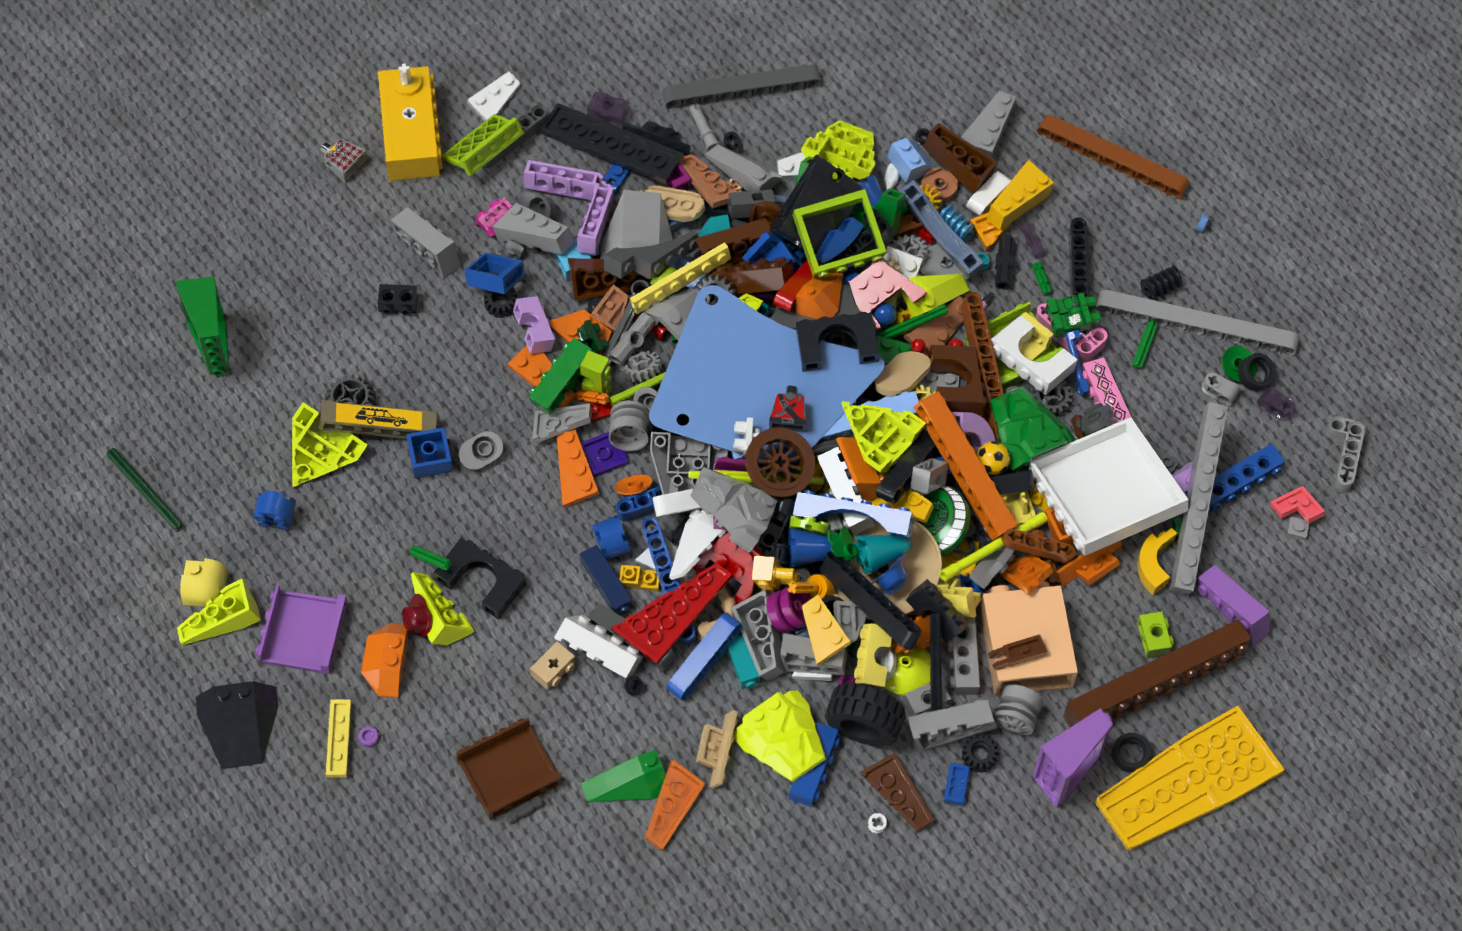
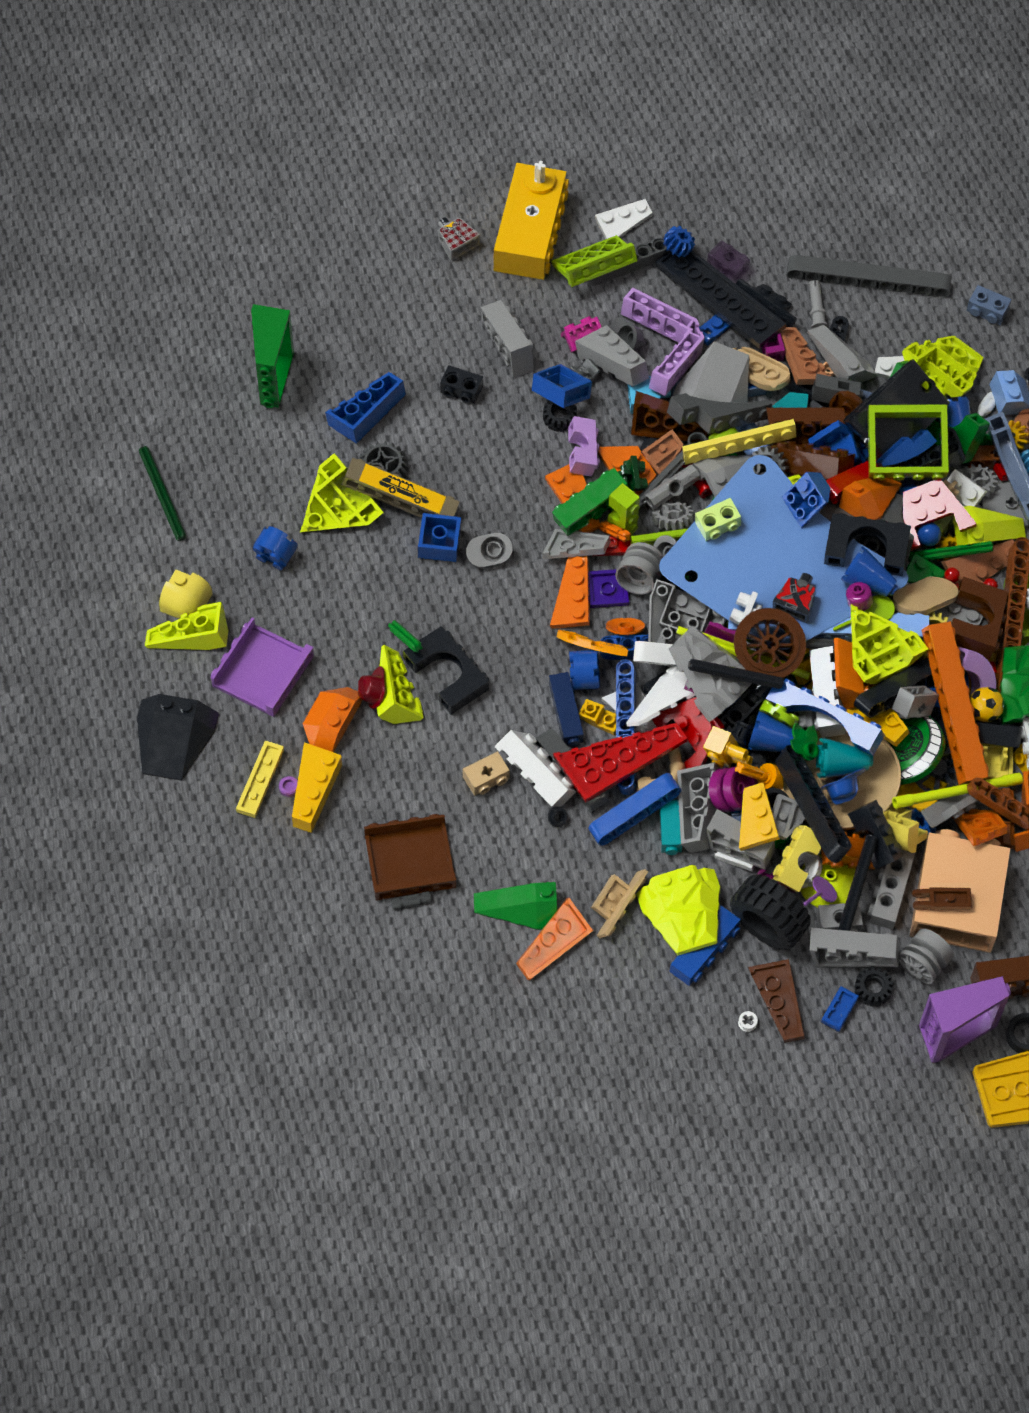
camera: 20 degrees right, 0 degrees up
none -> yellow wedge [292,742,342,833]
none -> blue wedge [325,372,406,444]
none -> light orange tile [556,630,628,657]
none -> blue gear [663,225,695,257]
none -> black axle [688,659,784,689]
none -> yellowish green brick [695,498,741,541]
none -> blue slope [782,472,830,527]
none -> medium lavender piece [803,876,837,906]
none -> lime piece [833,595,895,631]
none -> blue cone [841,546,898,597]
none -> magenta head [846,582,873,611]
none -> sand blue brick [966,285,1012,325]

